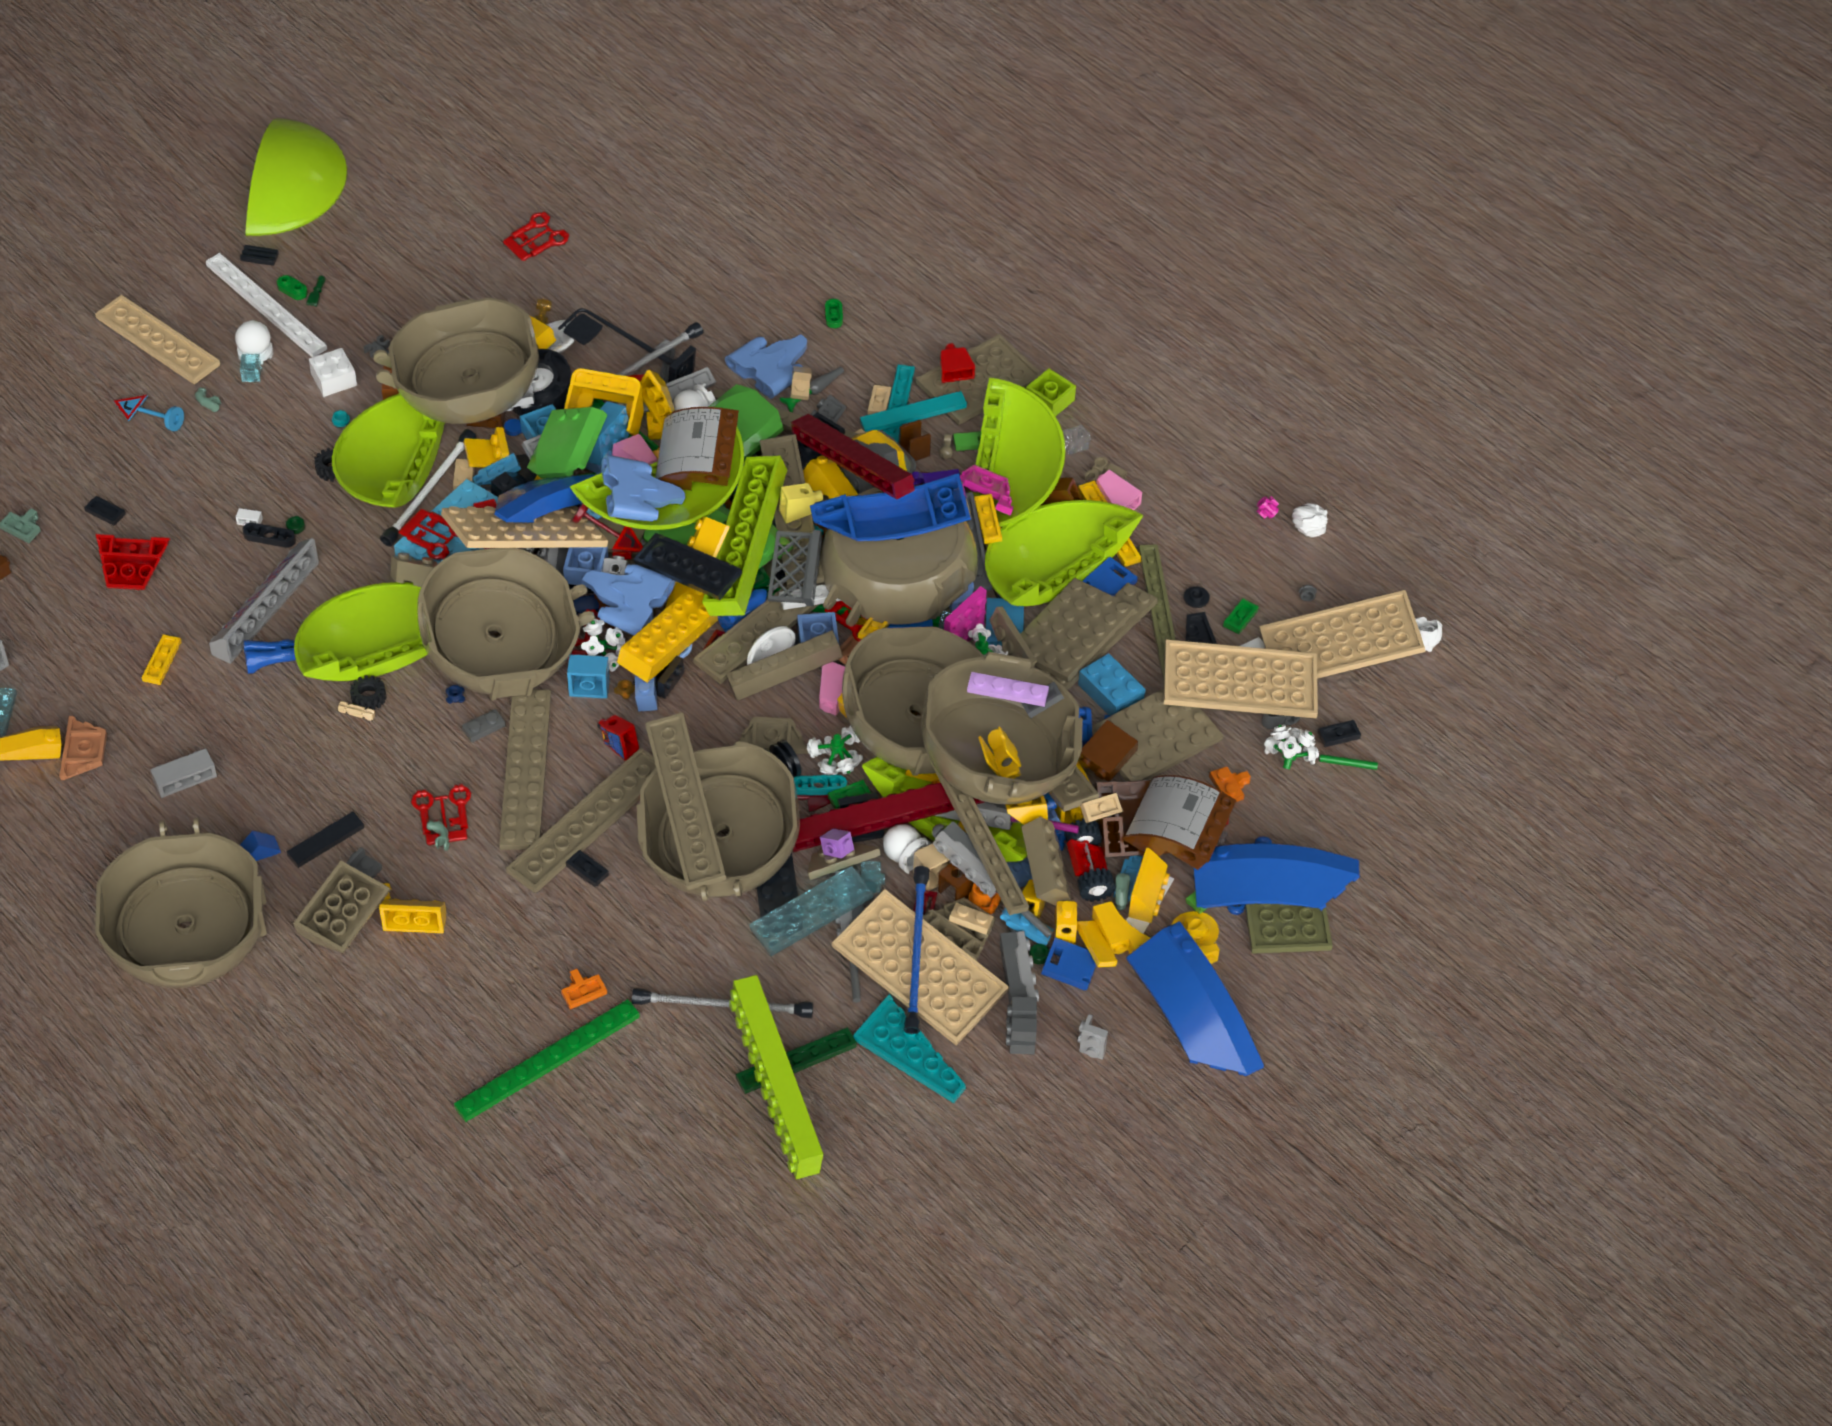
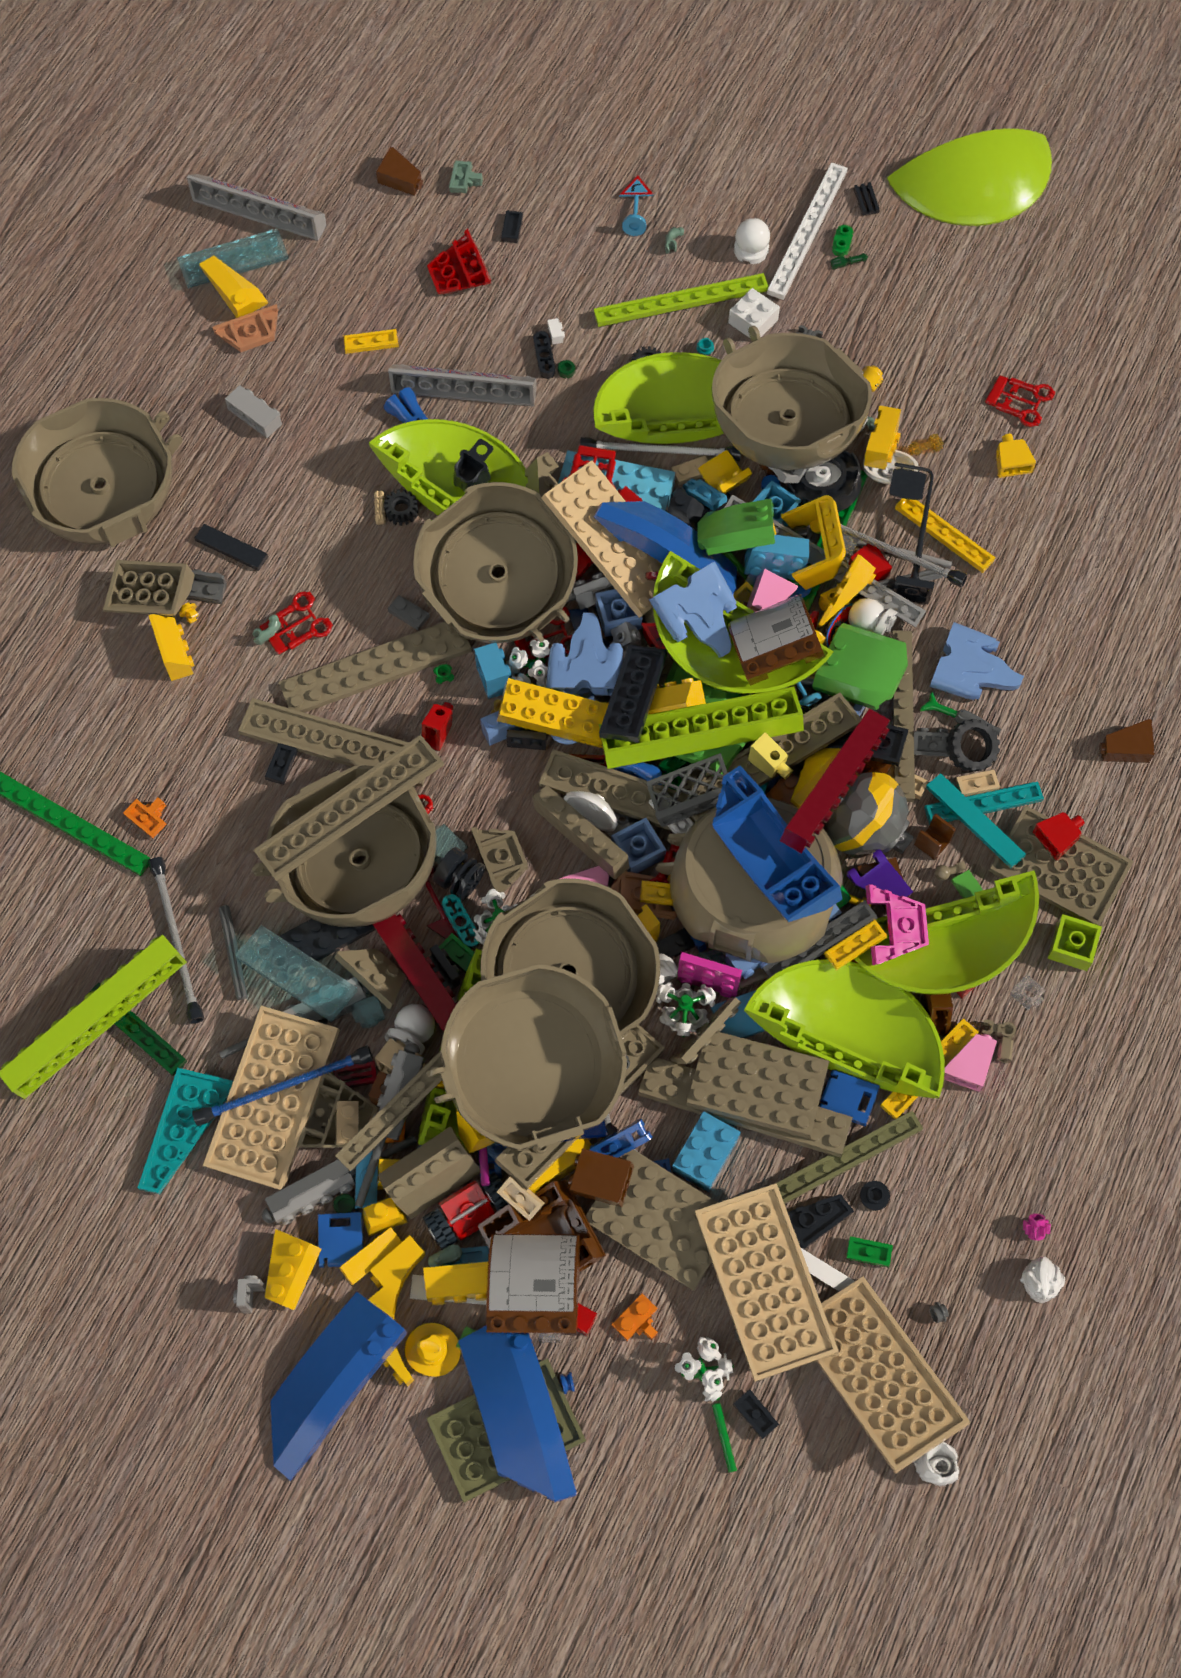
camera: 70 degrees right, 15 degrees up
tan plate [95,295,220,385] -> none
clear light blue brick [240,354,262,382] -> none
blue slope [240,831,281,861] -> none
tan slope [790,366,812,400] -> none
medium lavender brick [820,829,854,858] -> none
green plate [825,299,843,328] -> none
lavender plate [967,672,1049,707] -> none
yellow piece [978,726,1021,779] -> none
dark grey brick [1006,997,1037,1055] -> none
dark grey plate [1021,682,1064,719] -> none
none -> dark grey axle [219,905,248,1000]
none -> yellow wedge [265,1229,321,1310]
none -> green plate [433,664,454,684]
none -> black piece [453,439,493,492]
none -> lime plate [594,273,768,327]
none -> yellow plate [895,498,996,573]
none -> black tyre [946,719,1000,772]
none -> yellow torso [996,434,1036,478]
none -> reddish brown slope [1099,719,1155,763]

